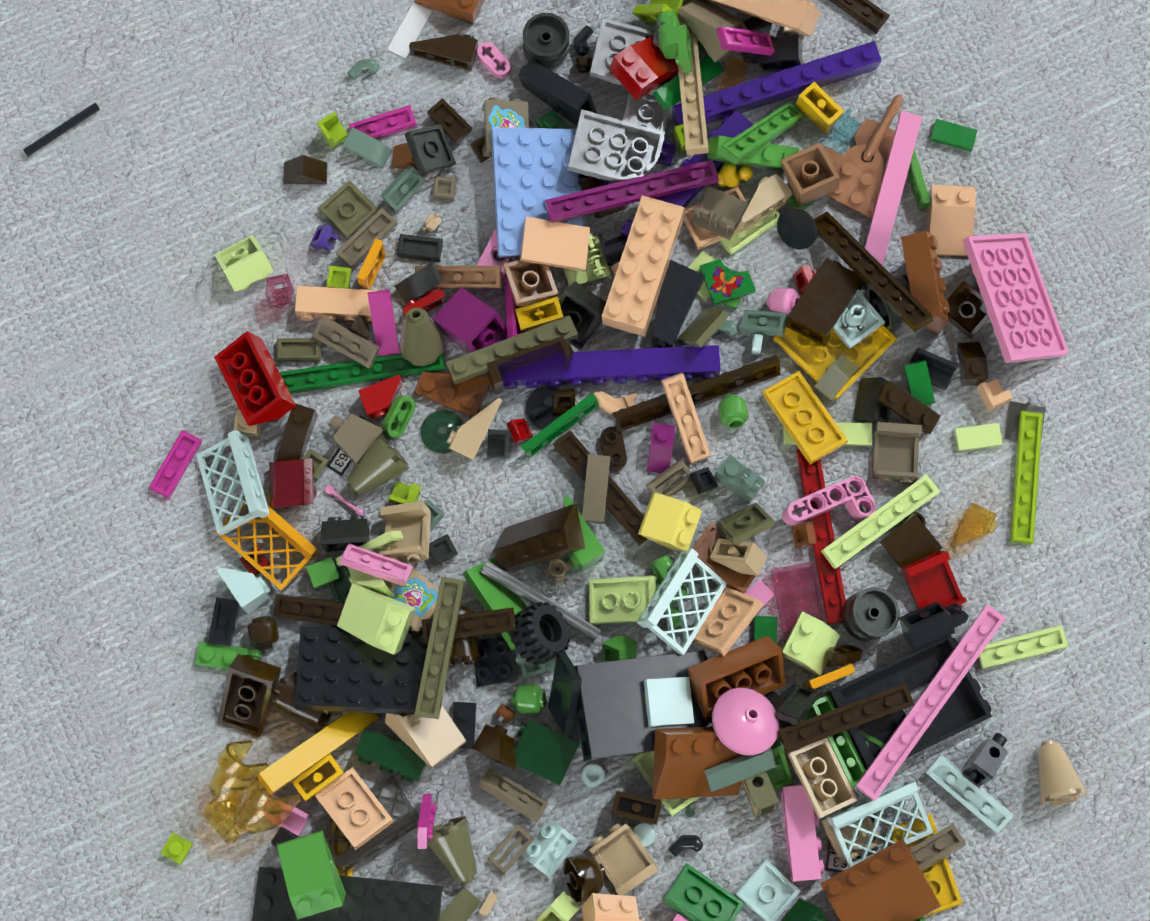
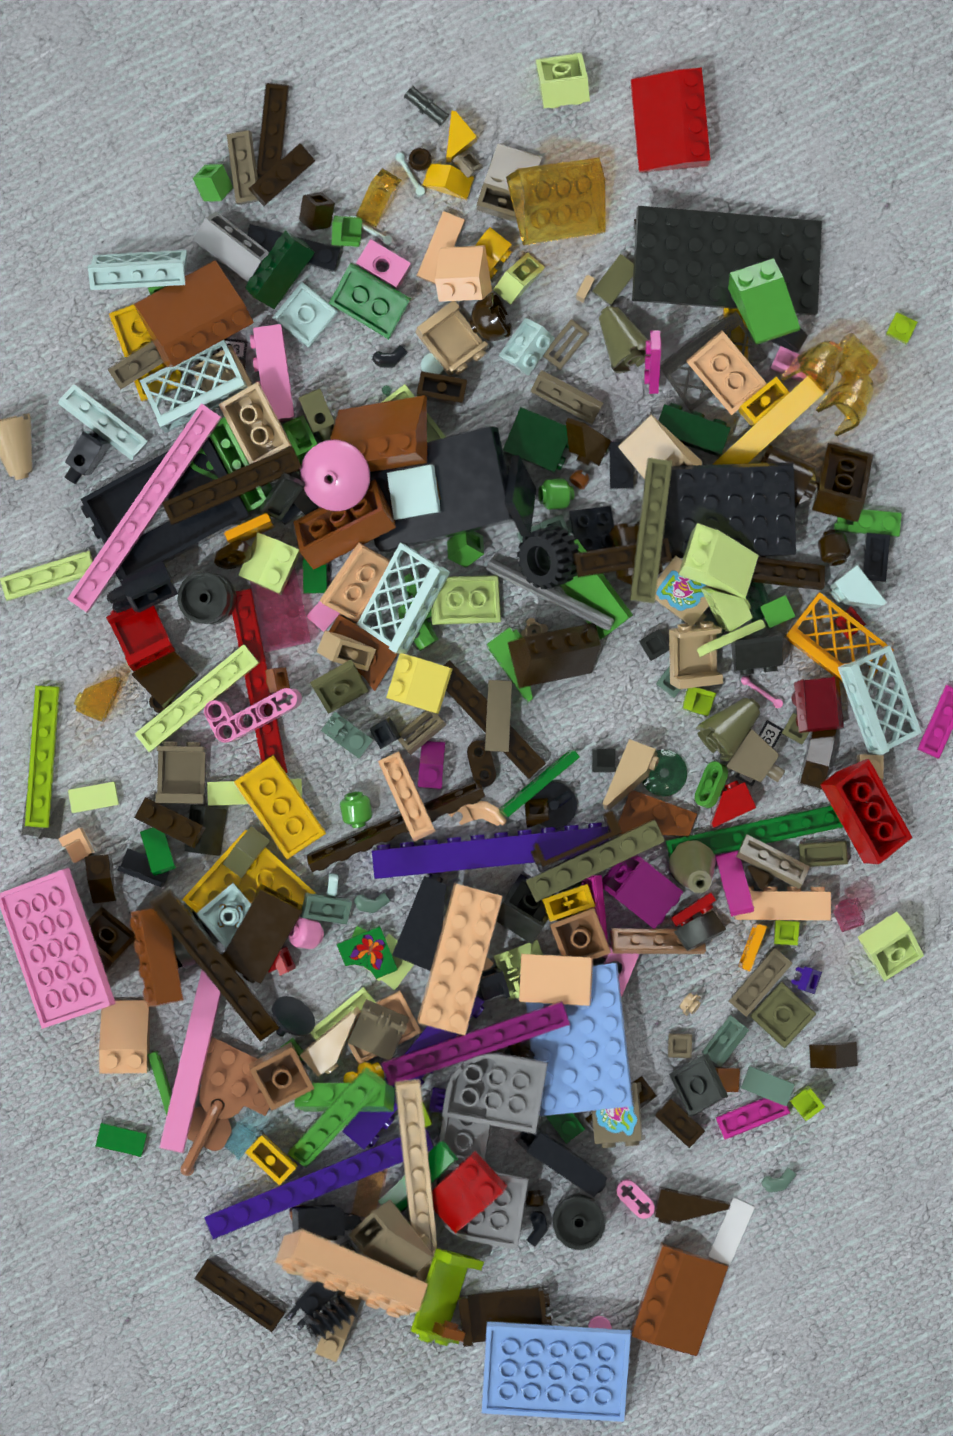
camera: 175 degrees left, 10 degrees up
bright pink tile [340,544,413,587] -> none
pearl dark grey tile [397,234,443,262] -> none
red tile [506,418,533,443] -> none
light aqua tile [582,763,605,787] -> none
bright green plate [653,11,692,74] -> none
olive tile [677,308,729,347] -> none
sand green tile [704,748,776,792] -> none
dark pink tile [716,26,775,56] -> none

